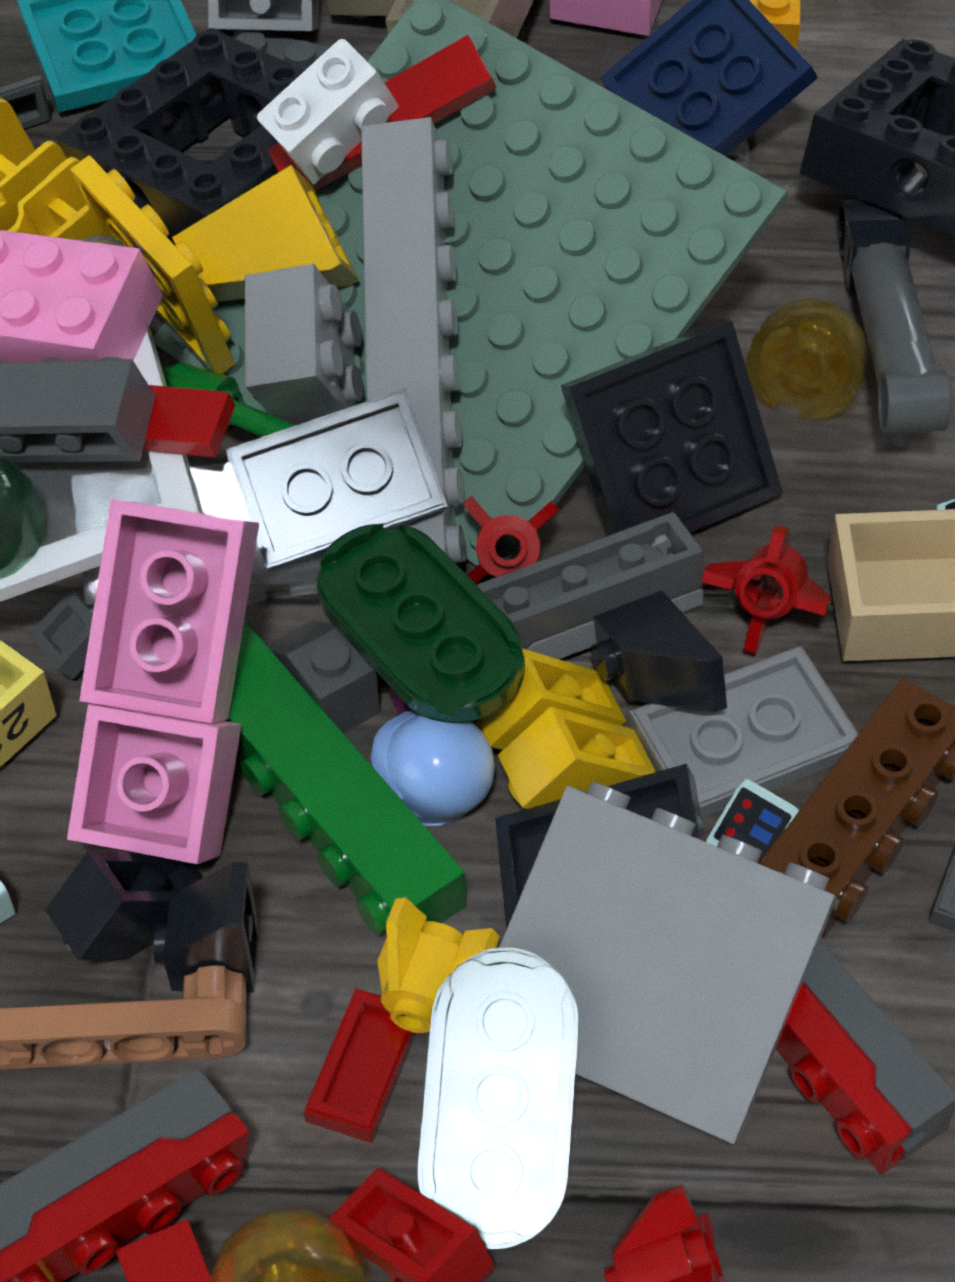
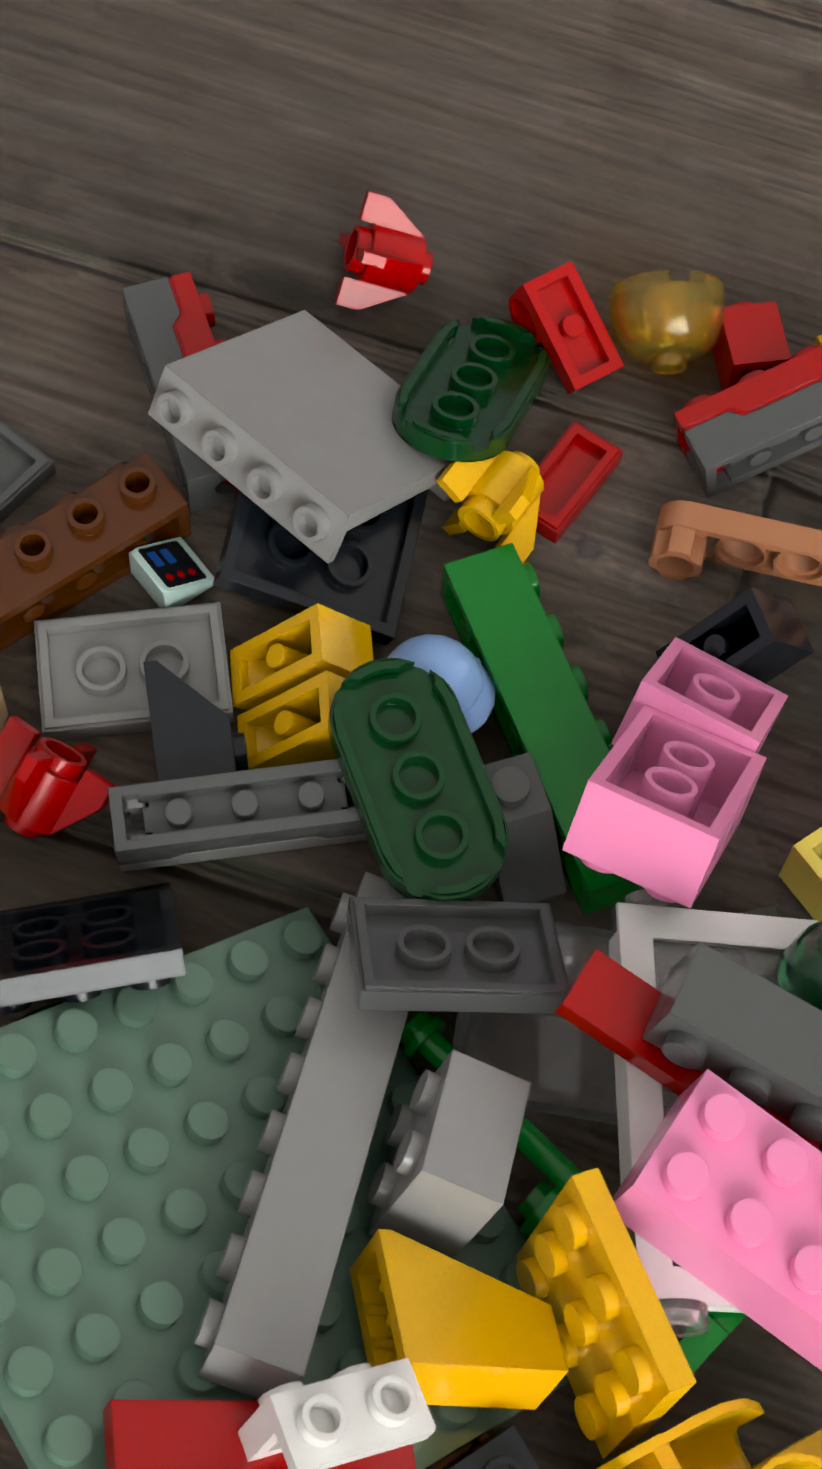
camera: 170 degrees left, 10 degrees up
black slope [154,862,260,993] -> none
red brick [462,496,559,584] -> none

